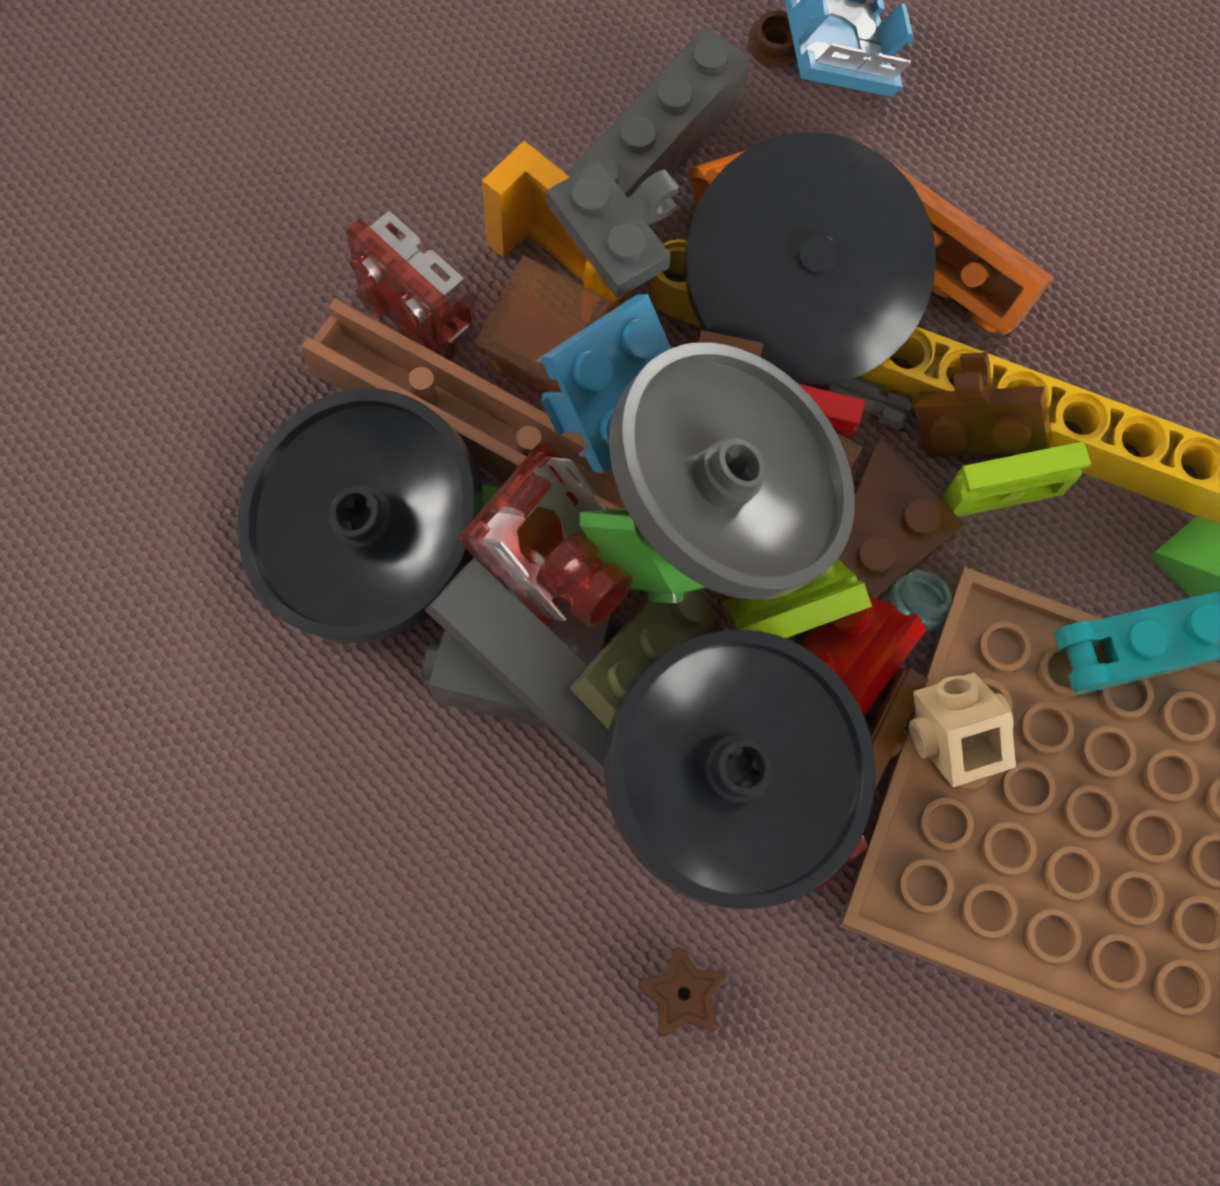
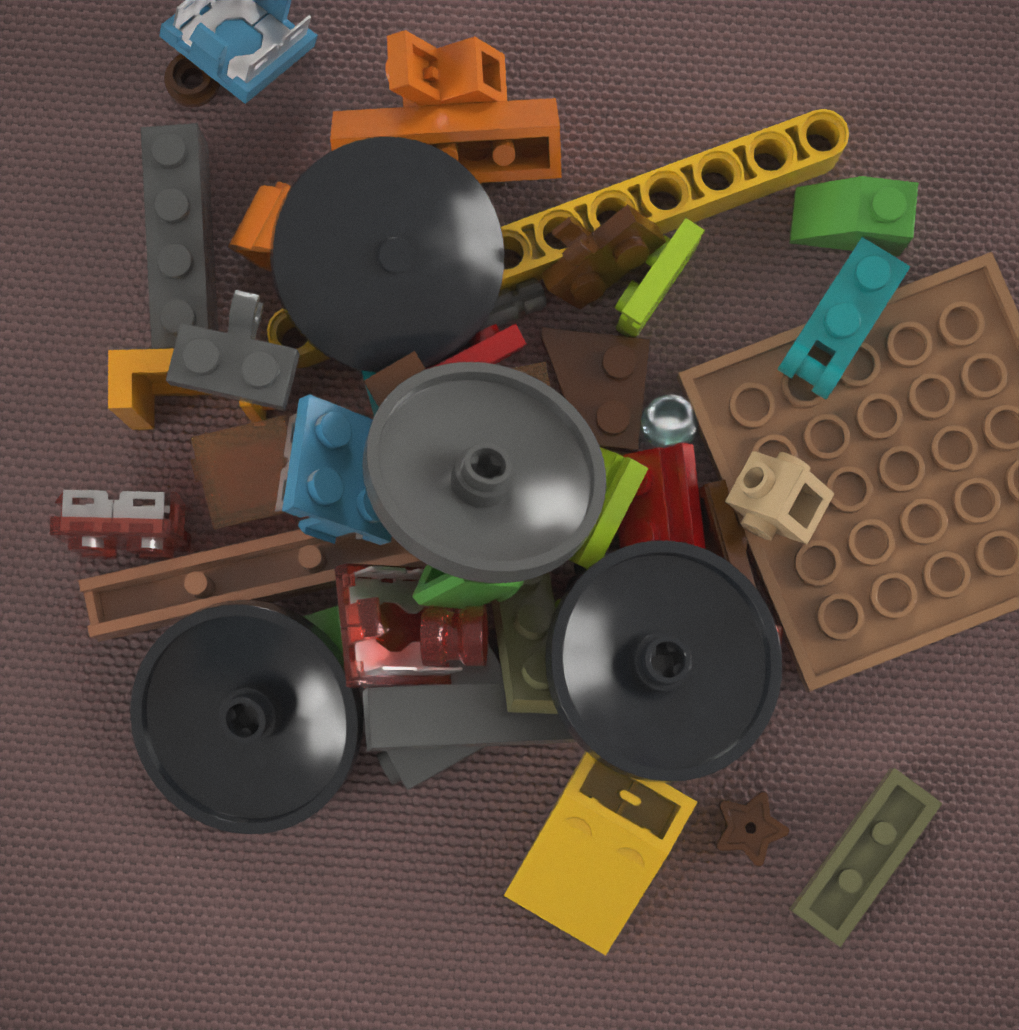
camera: 35 degrees left, 10 degrees up
none -> orange brick [385,30,507,107]
none -> yellow slope [504,751,697,956]
none -> olive plate [789,768,943,947]

